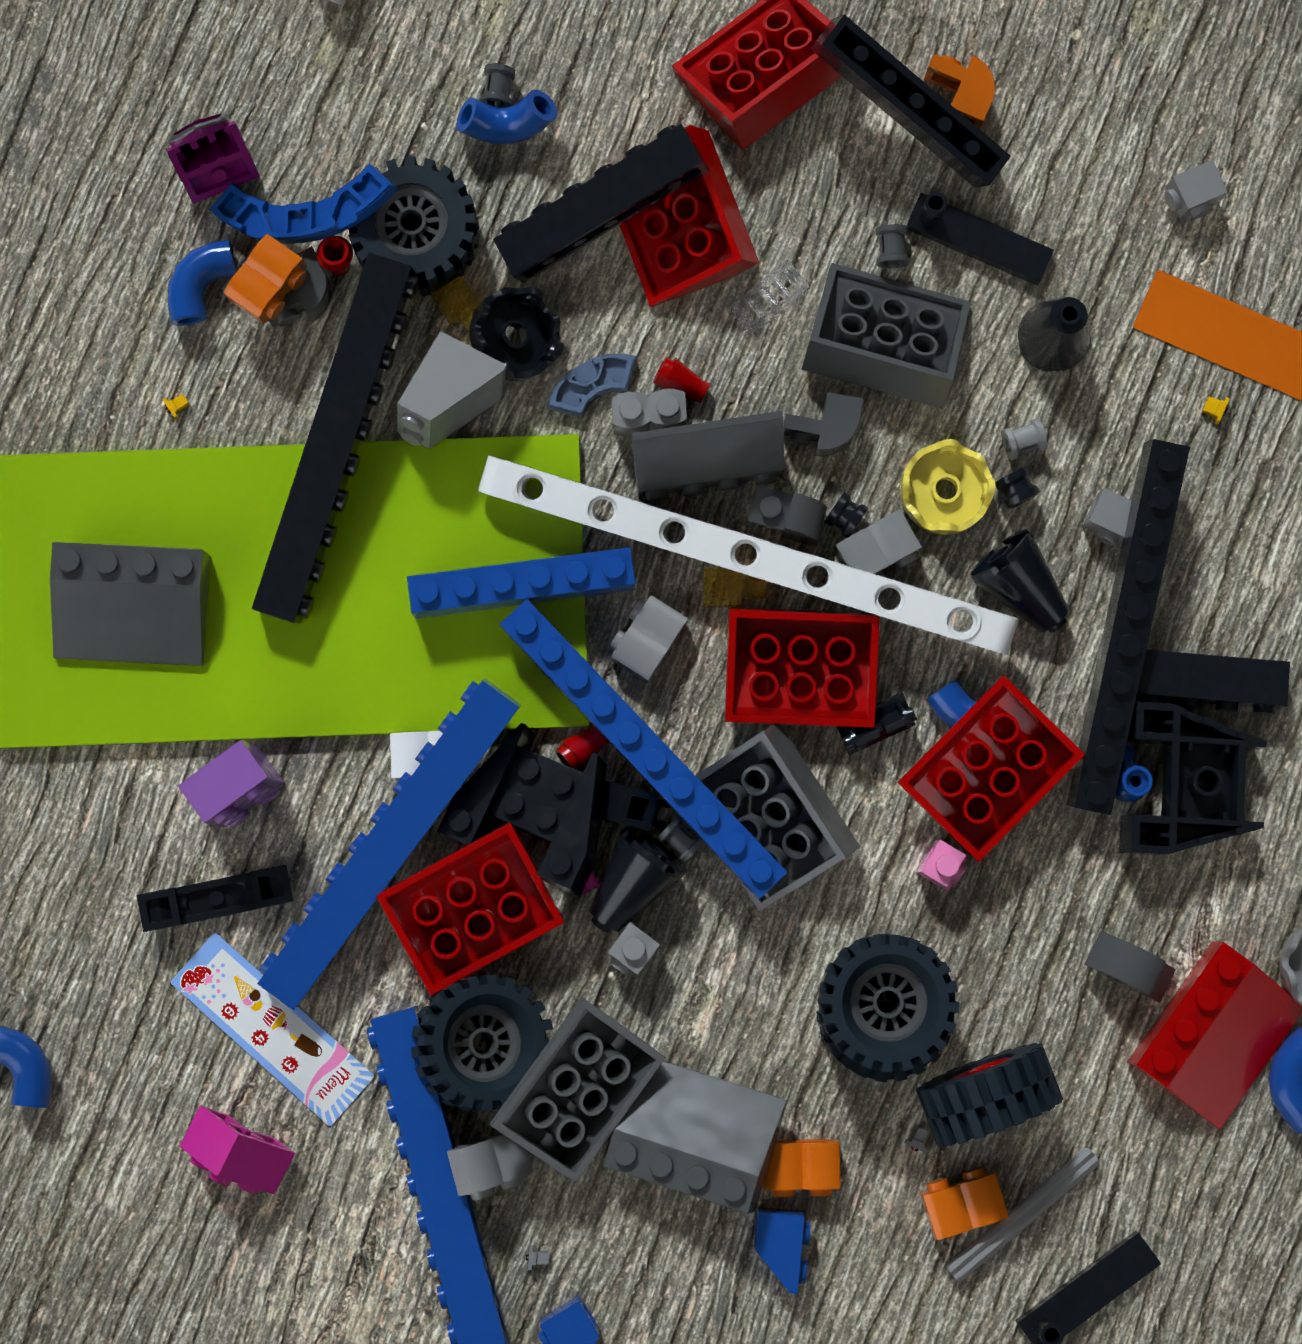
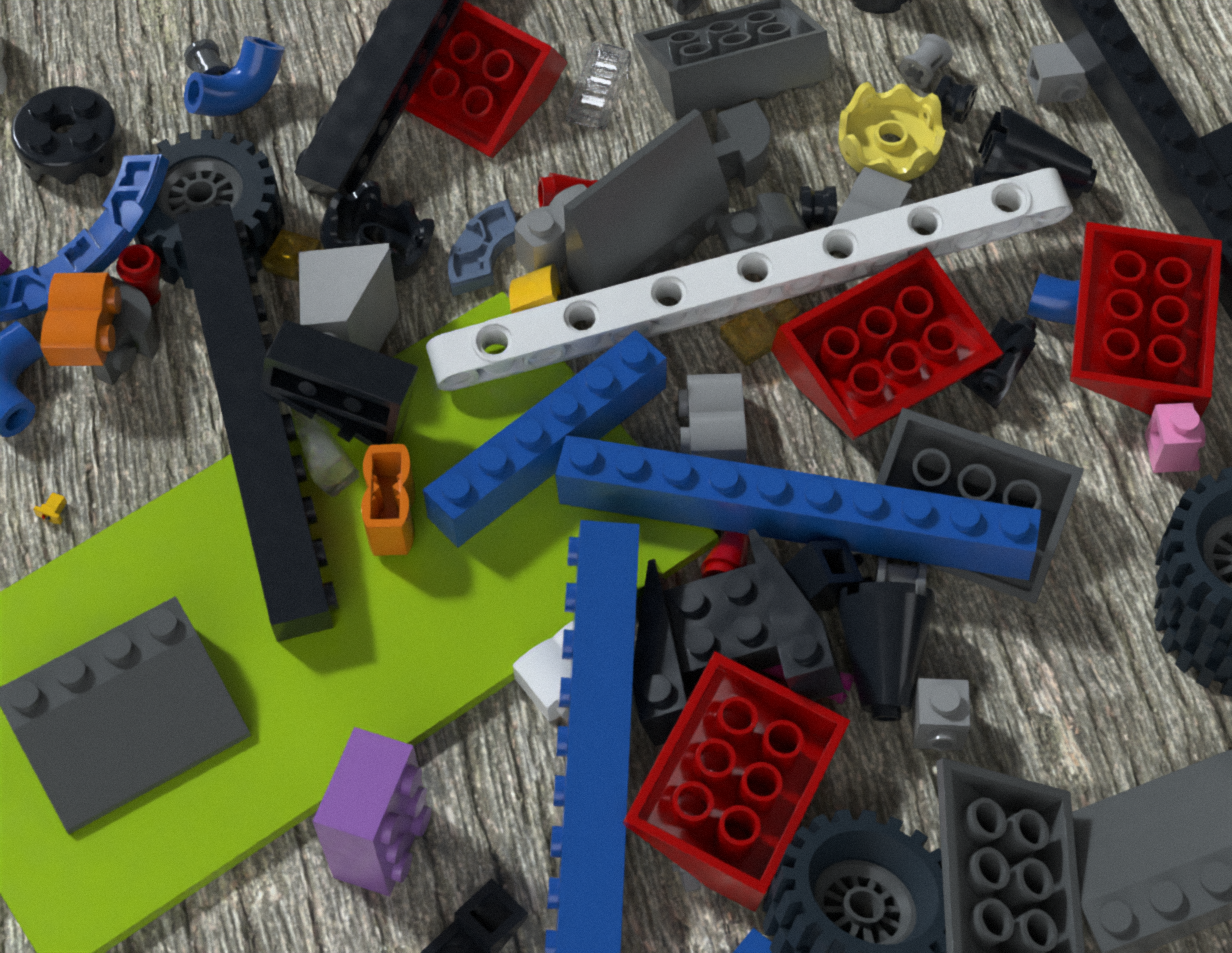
camera: 30 degrees left, 25 degrees down
none -> black plate [11,86,122,185]
none -> black wedge [260,319,418,446]
none -> clear slope [290,407,360,497]
none -> orange brick [361,444,416,556]
none -> yellow slope [509,263,561,314]

